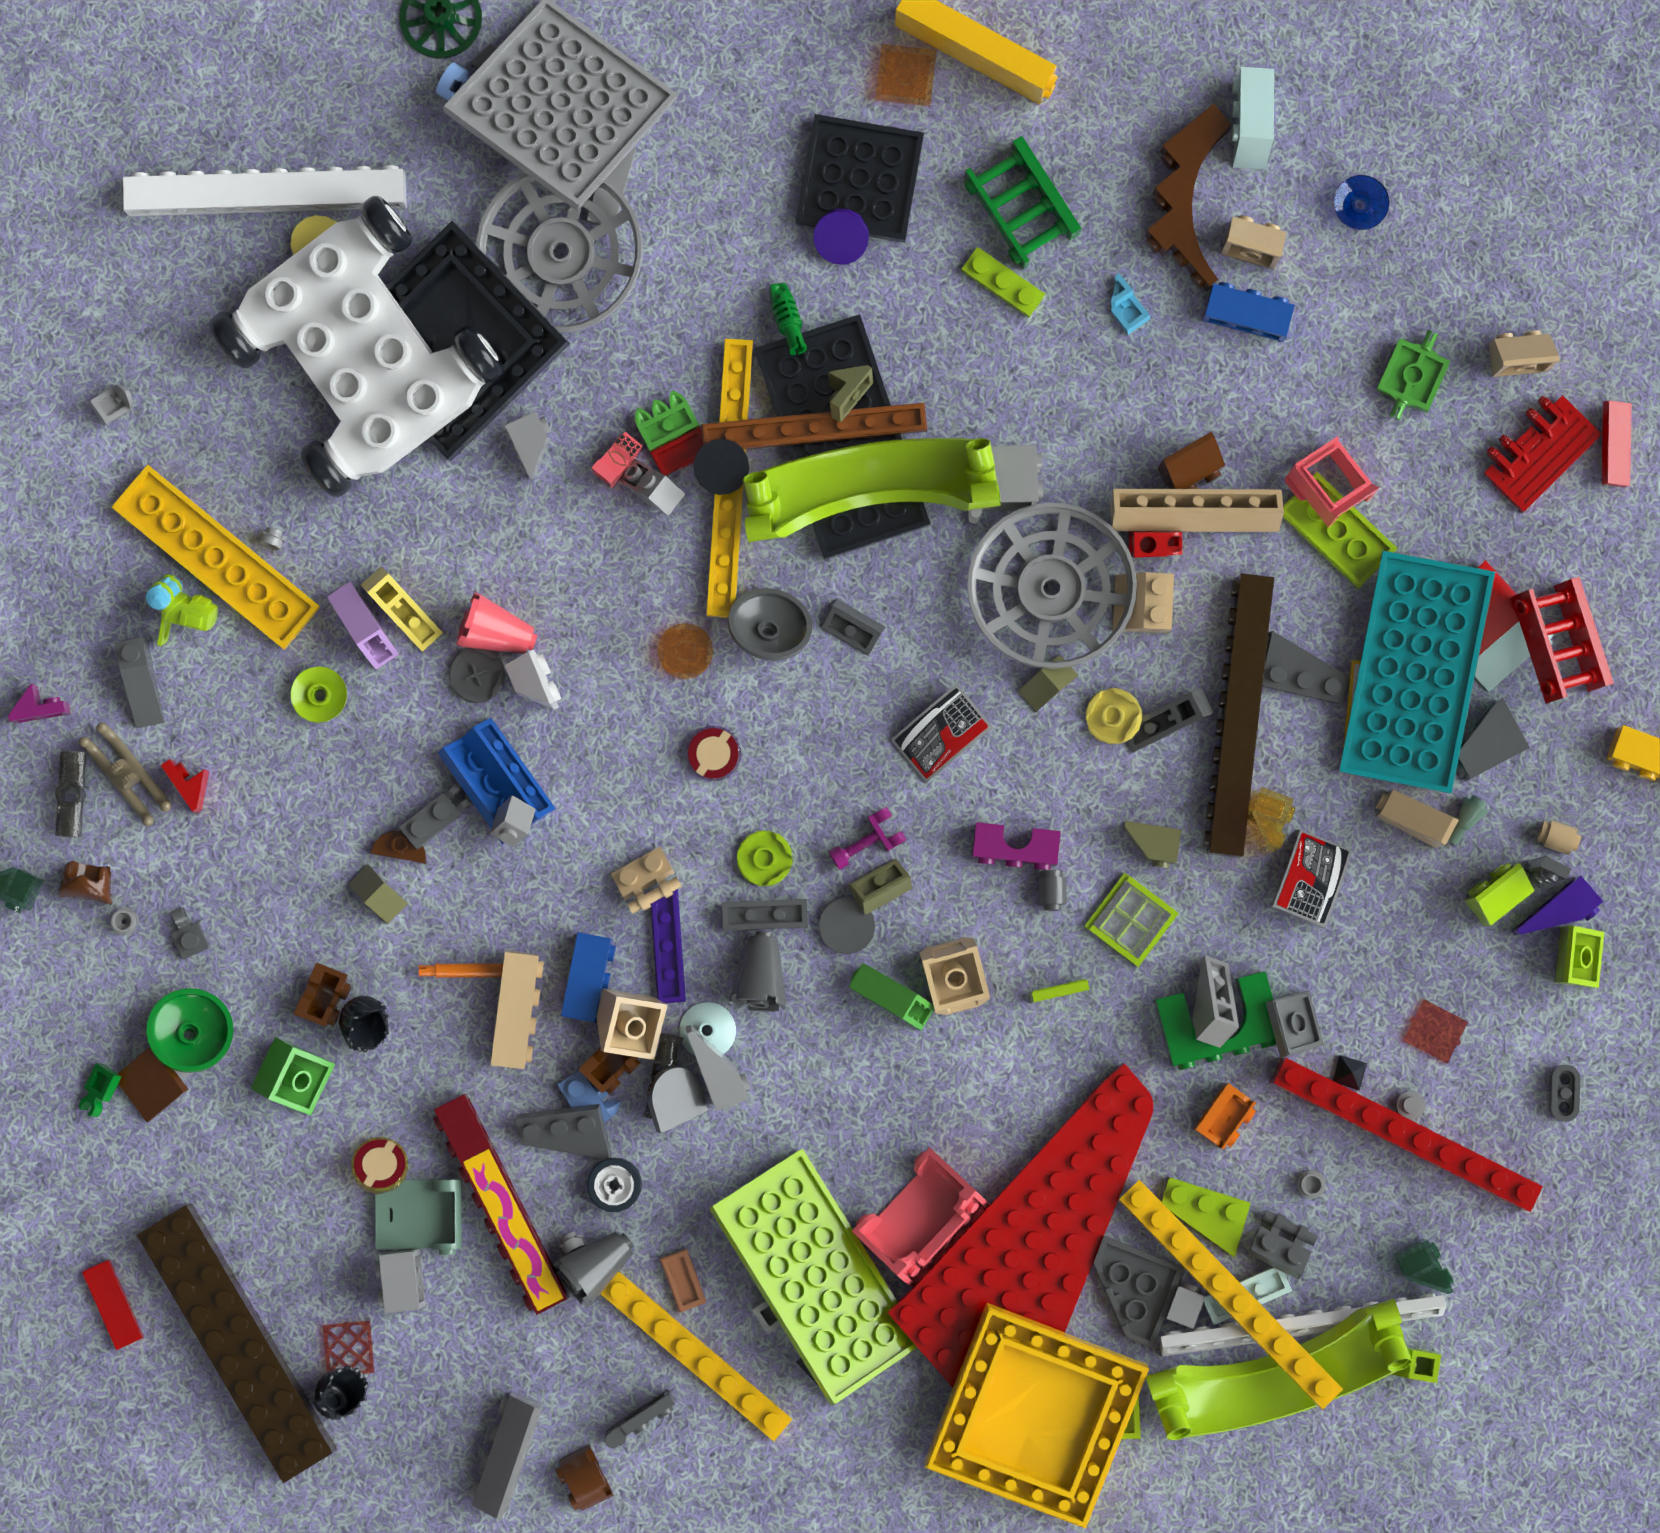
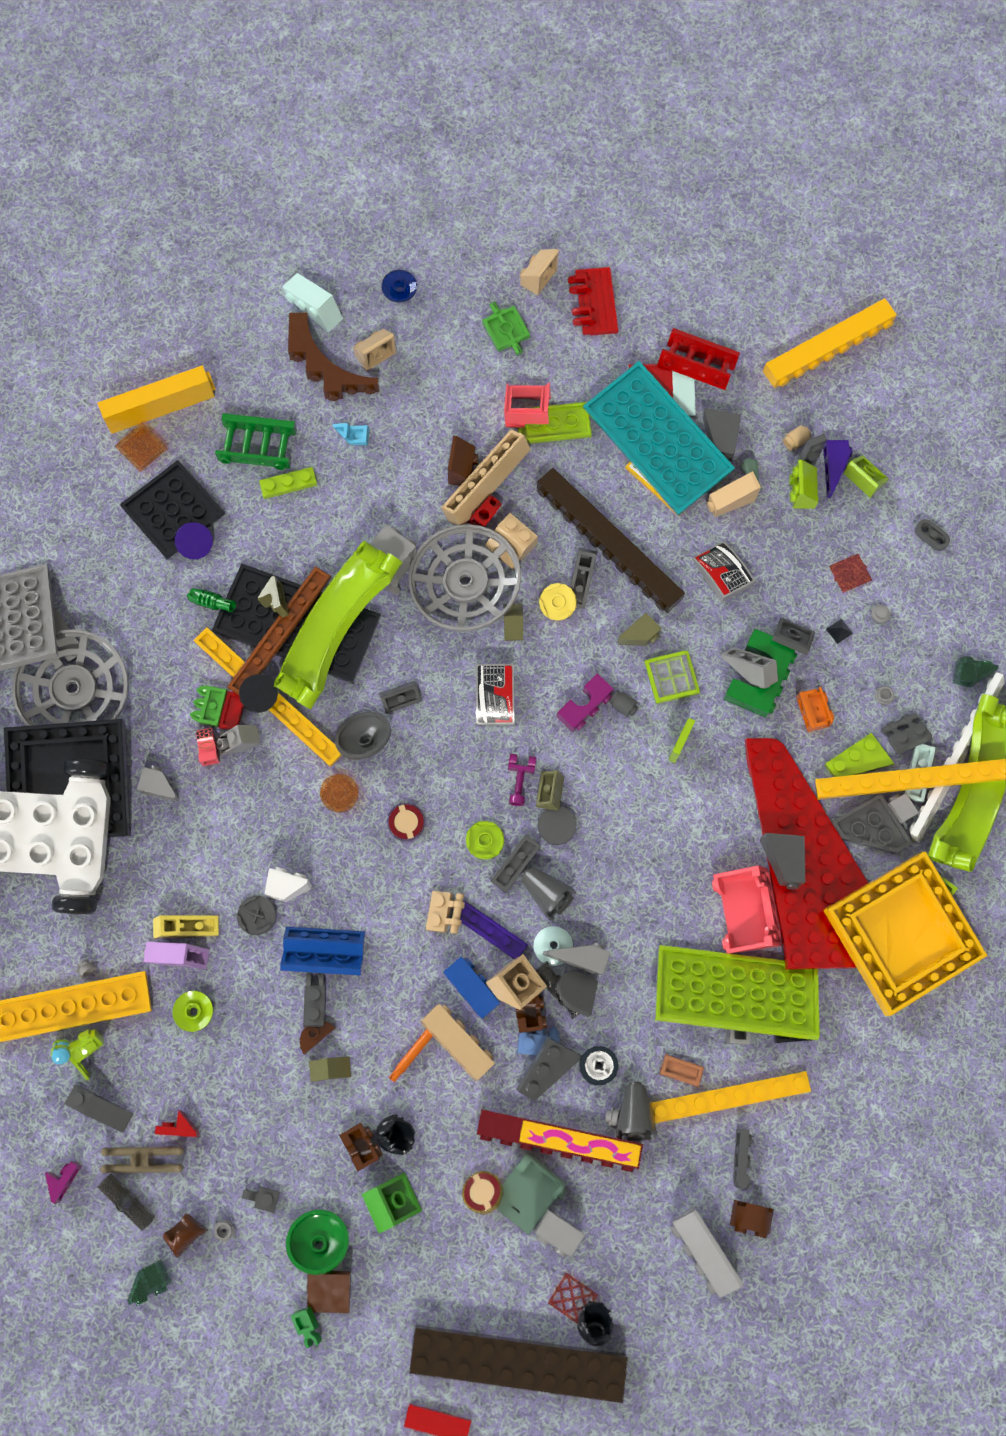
camera: 50 degrees left, 10 degrees down
coral cone [456,592,537,654] -> none
light grey brick [490,795,536,847] -> none
bright green slope [849,963,934,1031] -> none
tan slope [919,937,990,1015] -> none
blue brick [1202,282,1295,342] -> none
clear yellow slope [1247,787,1296,855] -> none
dark grey wing [1262,631,1349,705] -> none
red brick [1269,1057,1543,1212] -> none
tile [1602,400,1632,487] -> none
none -> dark grey slope [760,833,805,889]

